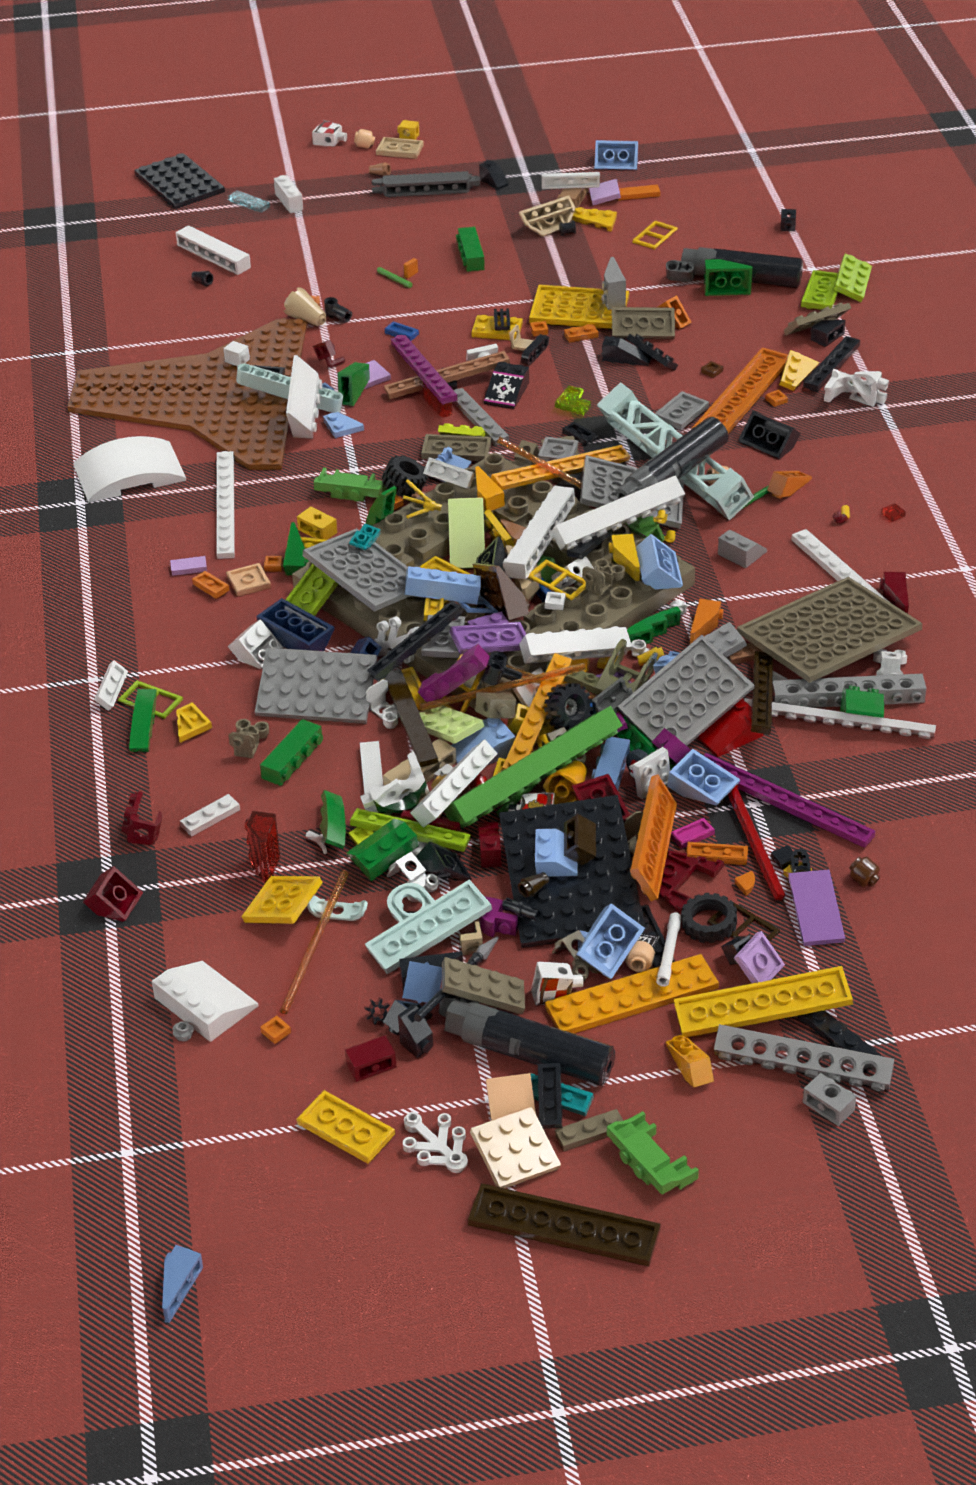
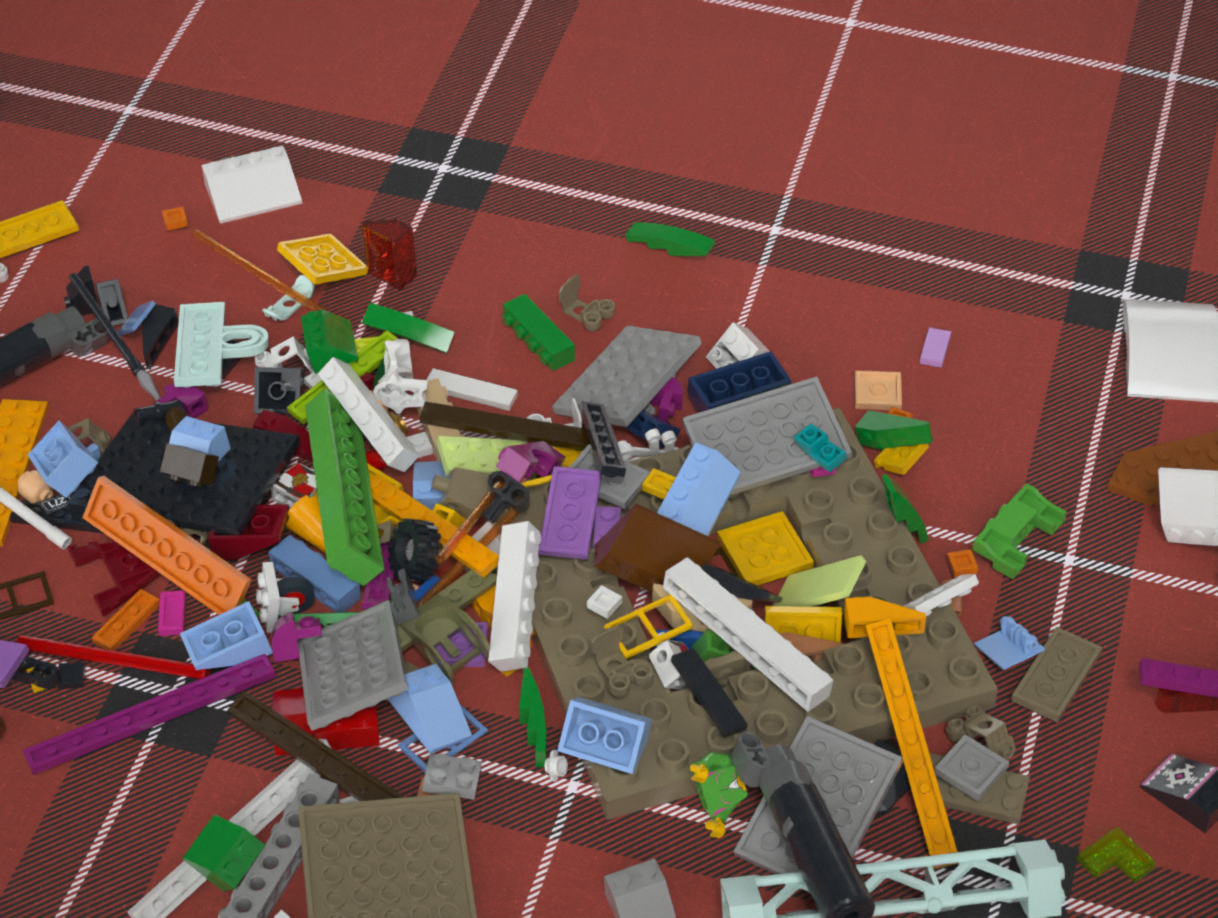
camera: 115 degrees right, 5 degrees up
dark red slope [83,866,143,922] -> none
white plate [94,661,128,711] -> none
lime window [118,680,183,719] -> none
dark red piece [121,791,162,845] -> none
yellow wing [176,702,212,742] -> none
white plate [180,794,240,837] -> none
orange plate [192,571,230,599] -> none
white plate [217,451,235,559] -> none
yellow brick [297,507,337,540] -> none
light blue wing [323,412,364,438] -> none
dark red brick [345,1035,397,1082] -> none
black gear [364,997,390,1025] -> none
black tyre [381,456,428,497] -> none
yellow plant [403,479,442,519] -> none
neon yellow hinge [438,423,486,437] -> none
dark tan plate [442,957,525,1015] -> none
light grey plate [453,388,509,446] -> none
tan panel [459,921,483,955] -> none
clear orange piece [497,437,582,489] -> none
torso [531,962,583,1006] -> none
white brick [551,475,685,550] -> none
black tile [562,422,597,446] -> none
yellow slope [608,534,640,581] -> none
white plate [630,639,649,657] -> none
yellow cone [637,647,664,666] -> none
black tyre [681,893,737,943] -> none
orange slope [690,599,724,644] -> none
orange tile [734,871,755,895] -> none

